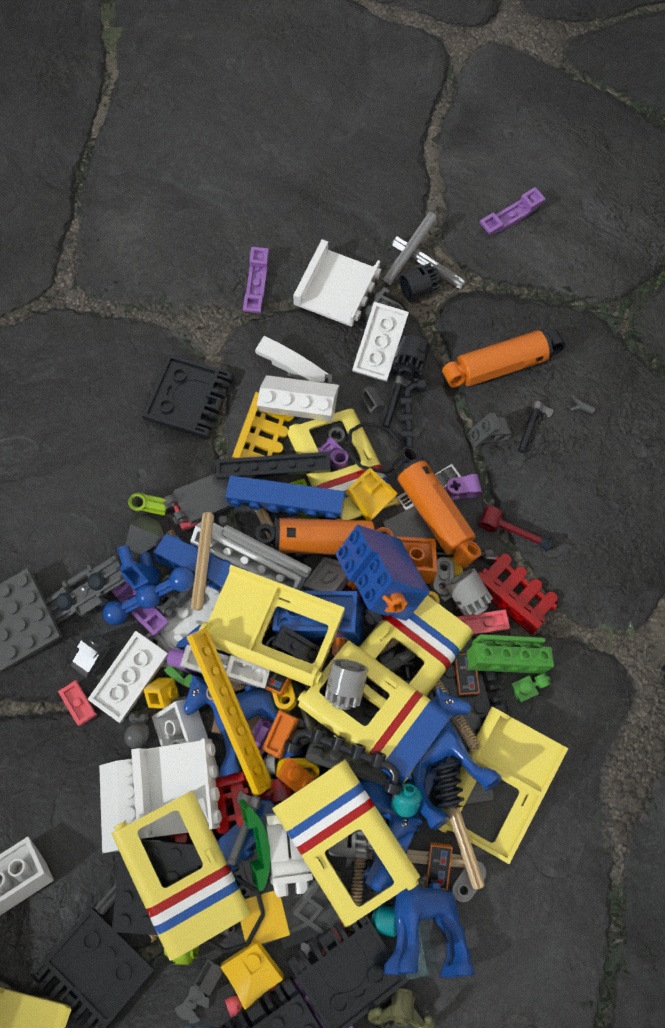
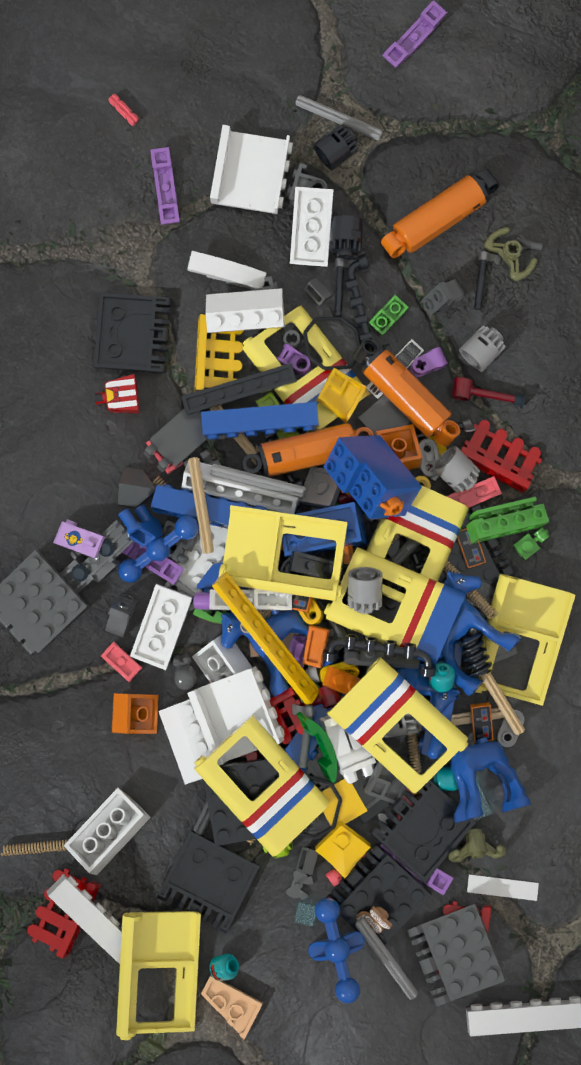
camera: 10 degrees left, 15 degrees up
lime piece [128,492,167,516] -> none
yellow brick [143,678,179,709] -> none
light grey axle [383,212,437,286] -> none
none -> lavender door [53,519,105,559]
none -> torso [95,374,140,414]
none -> coral axle [108,94,139,126]
none -> orange slope [112,693,158,734]
none -> bright green slope [369,295,409,335]
none -> light grey gear [459,325,506,372]
none -> olive piece [484,227,538,281]

